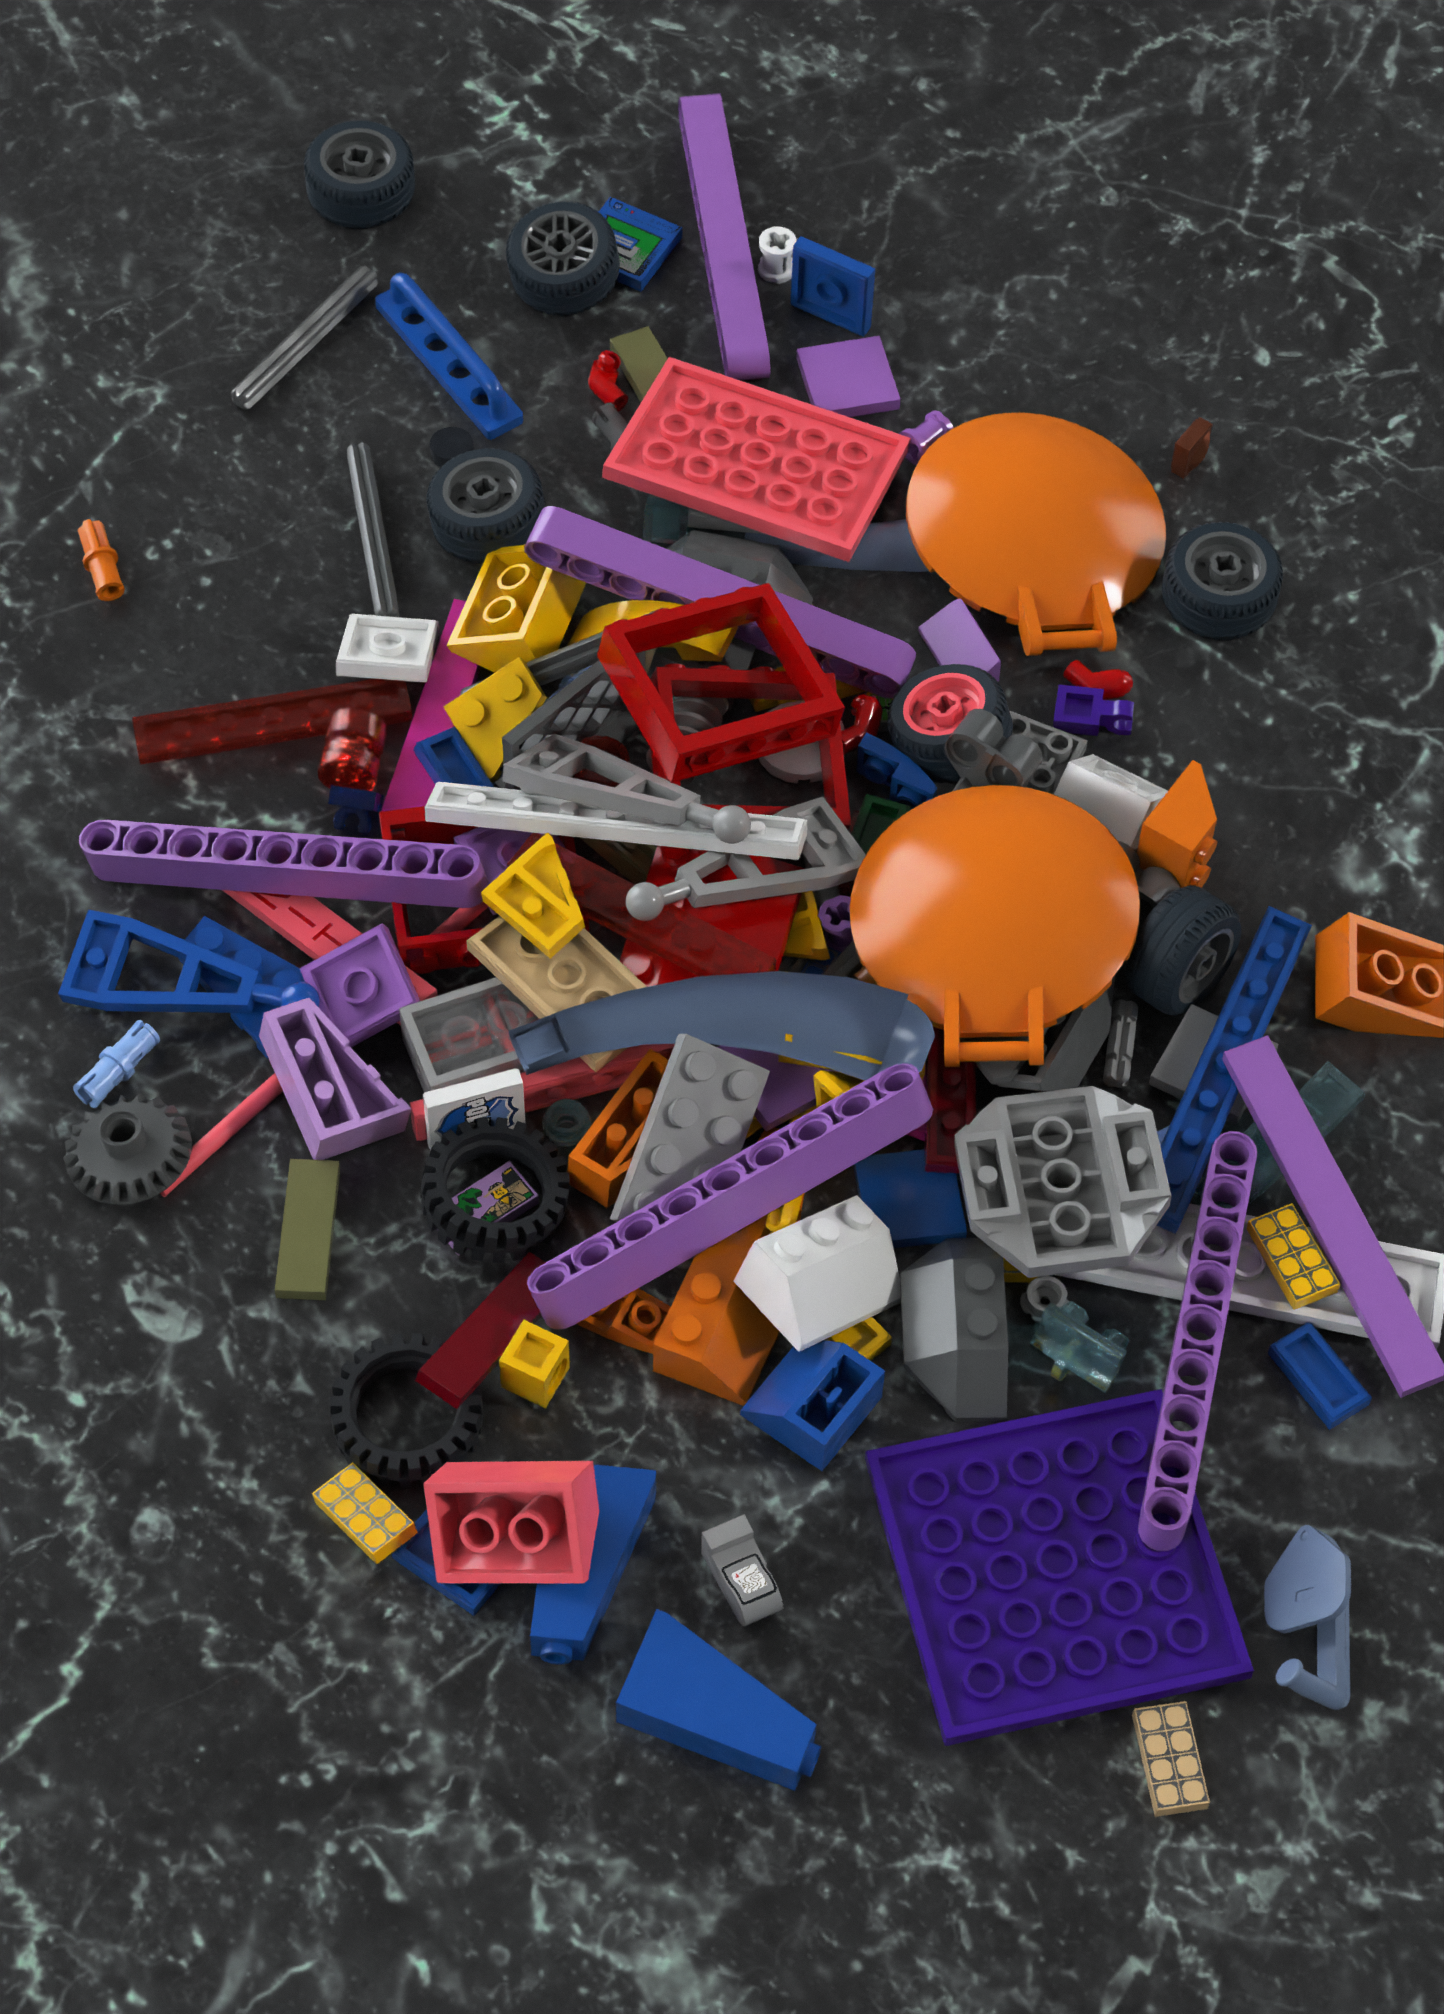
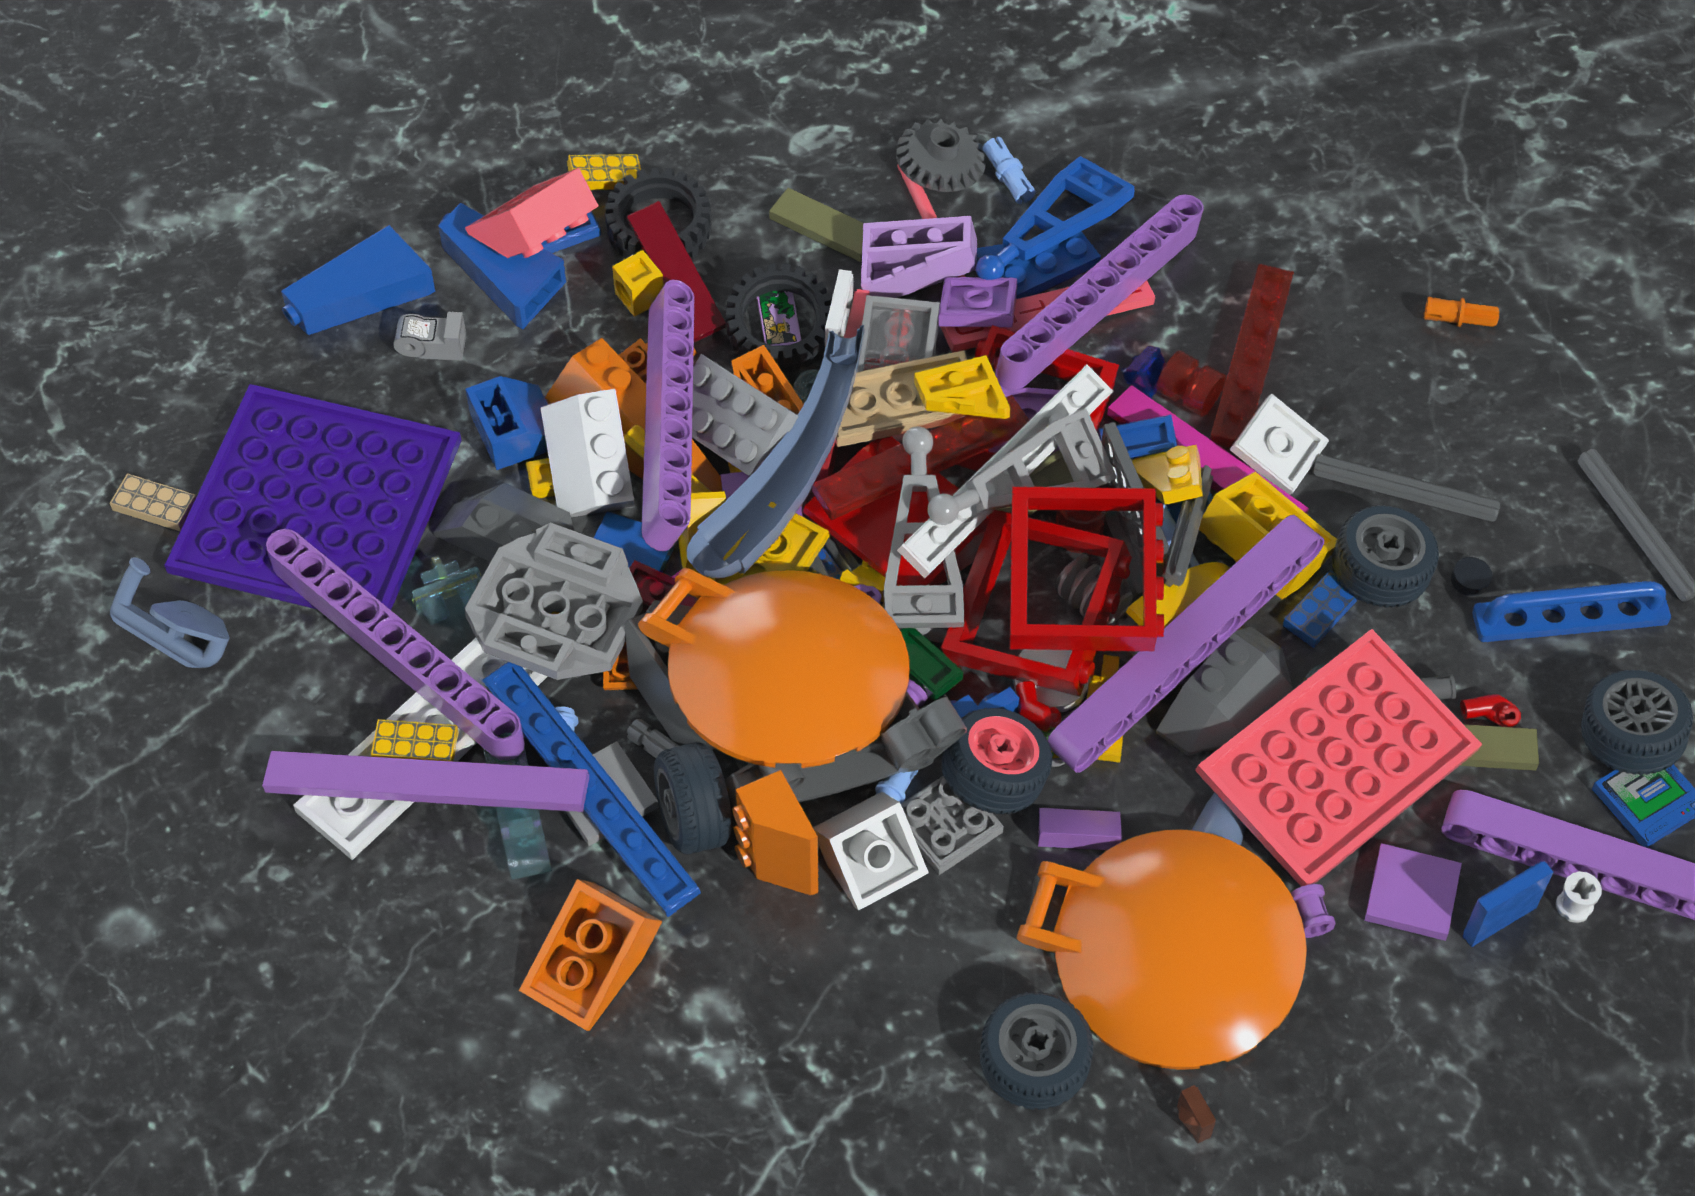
camera: 120 degrees right, 0 degrees up
dark purple plate [1053,684,1134,736] -> none
red arm [1063,660,1133,700] -> none
blue tile [1268,1322,1372,1430] -> none

